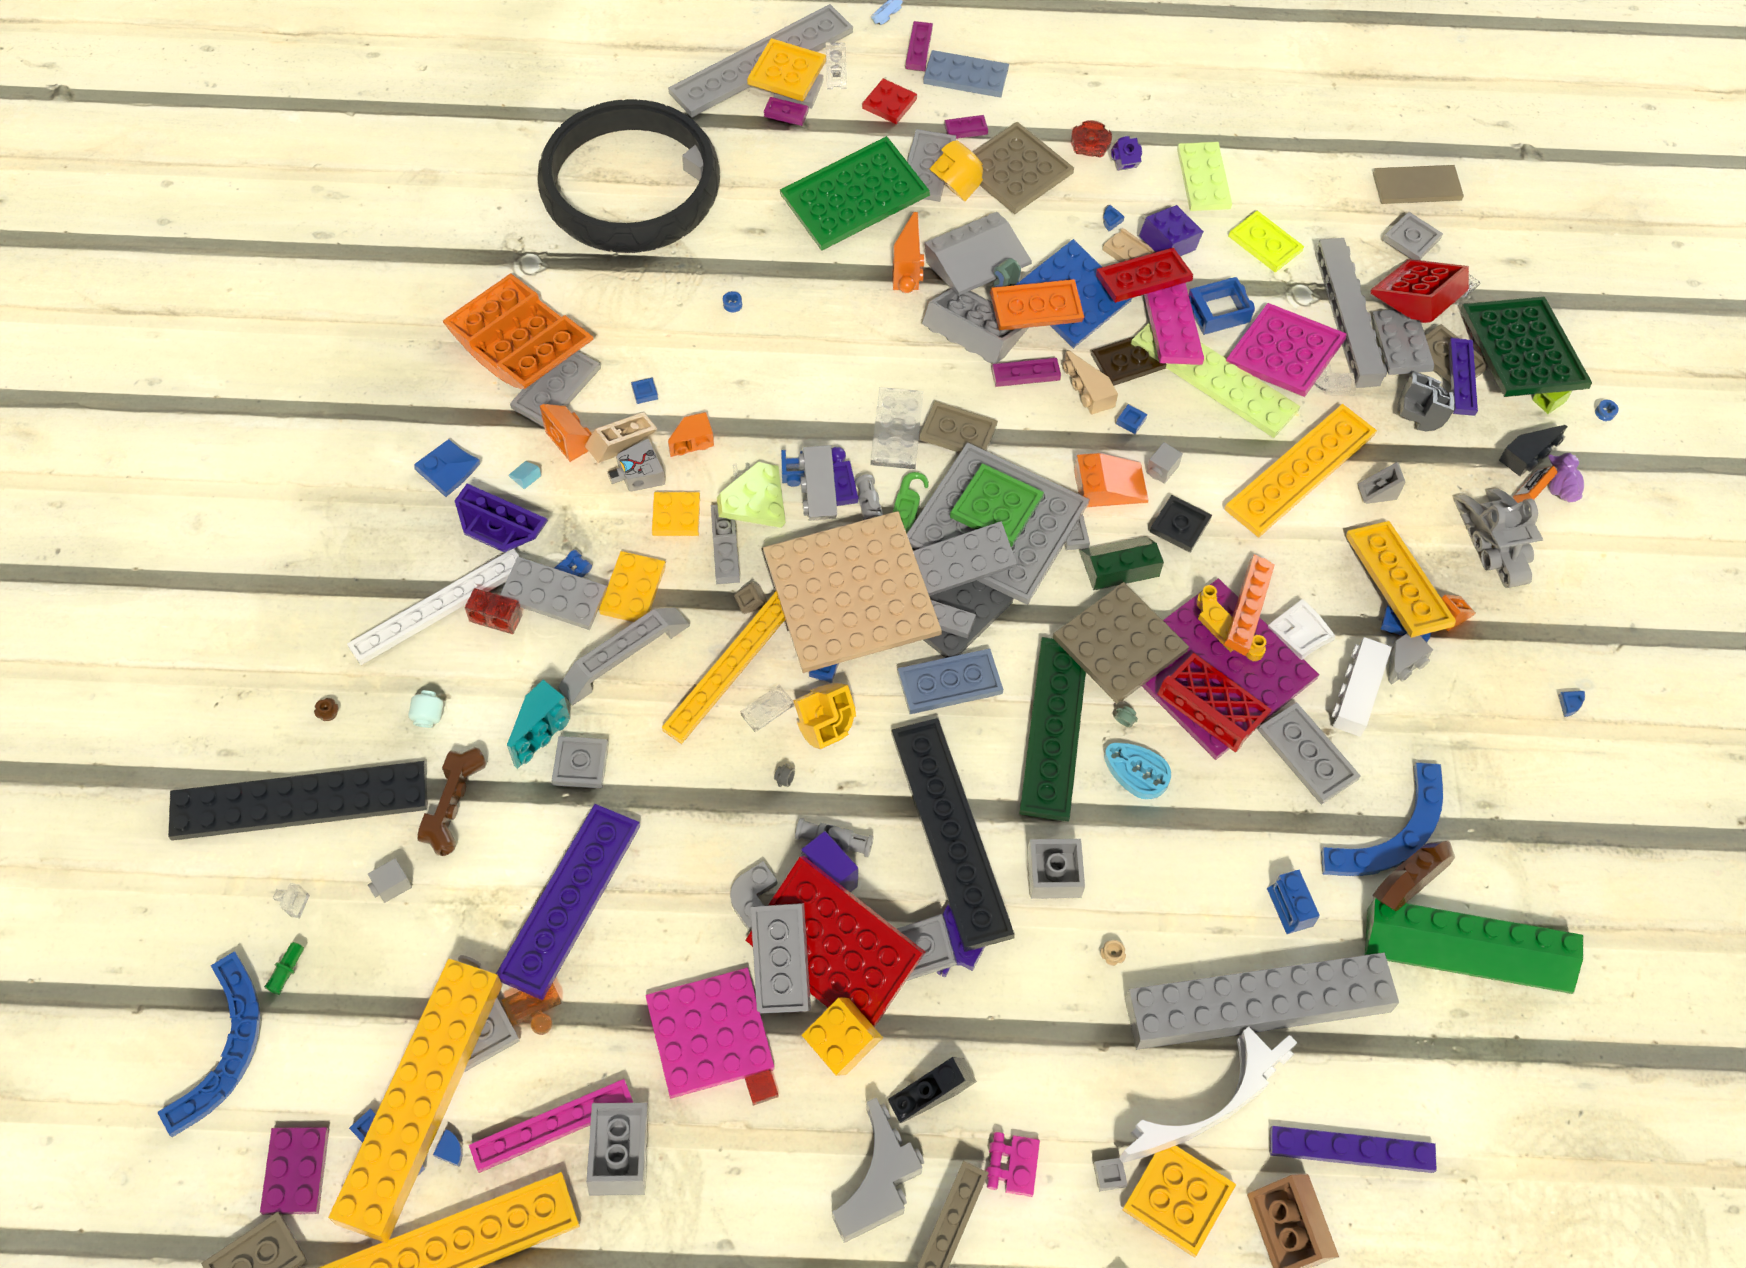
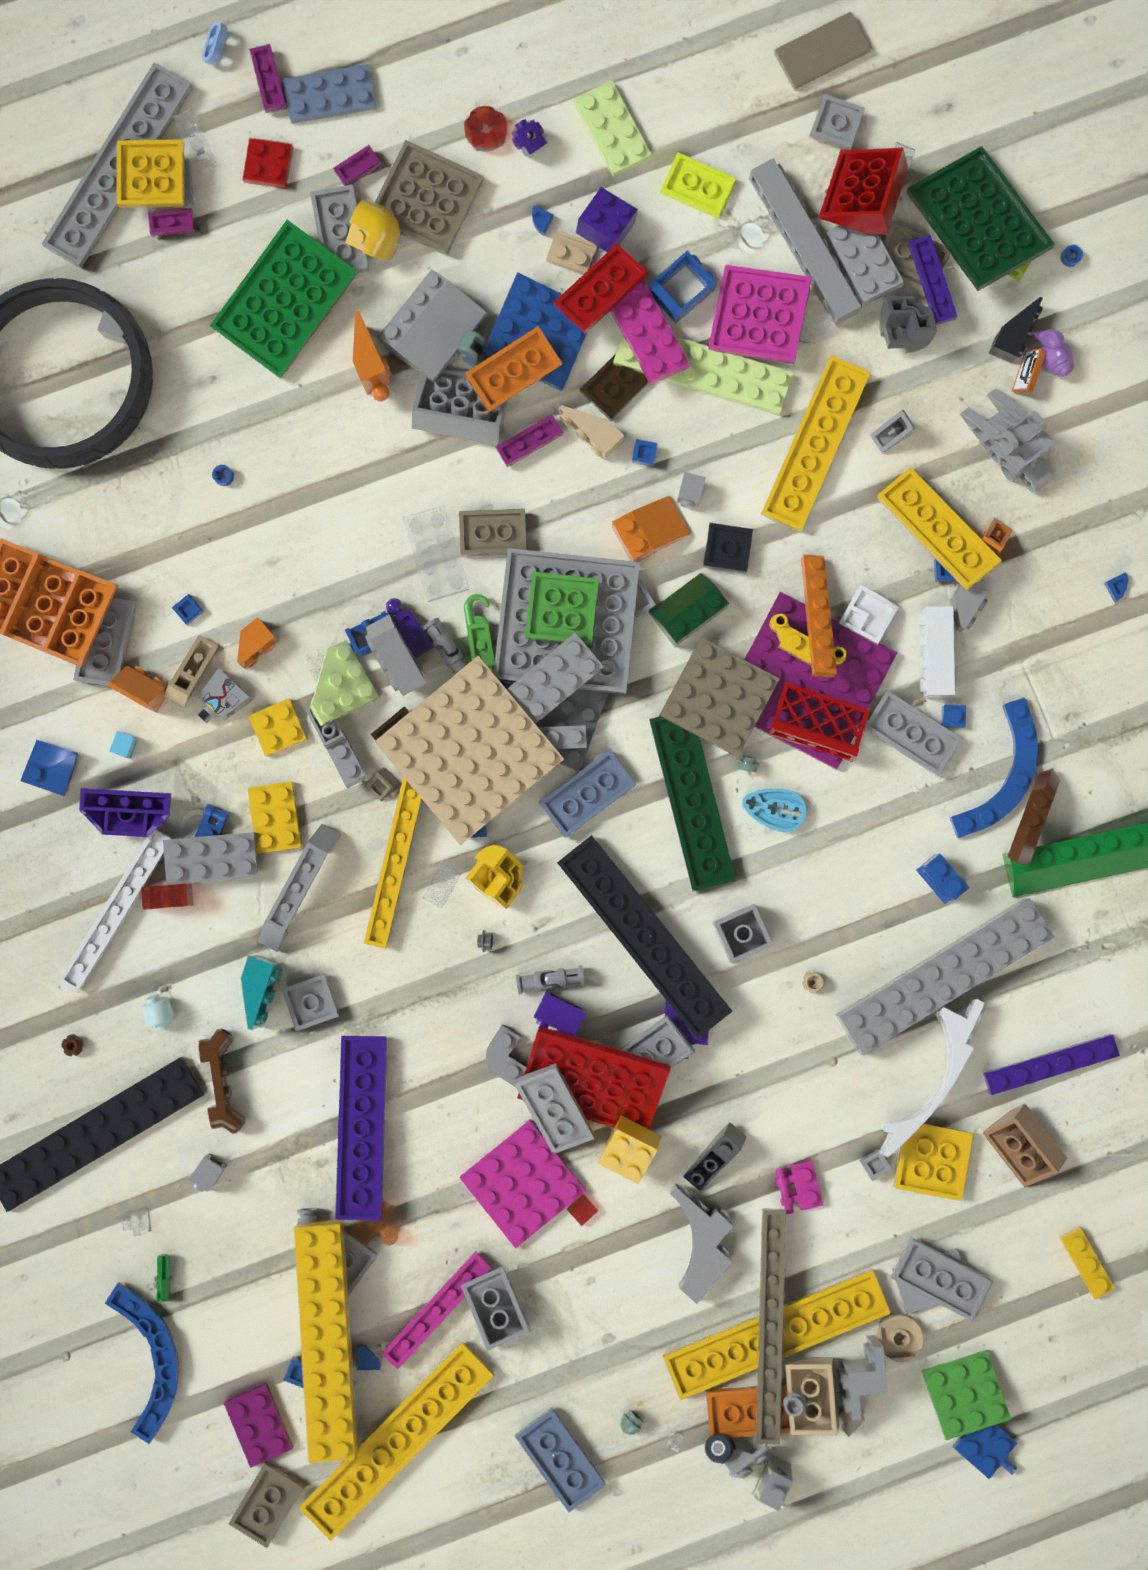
camera: 20 degrees left, 25 degrees up
none -> blue plate [941,705,966,728]

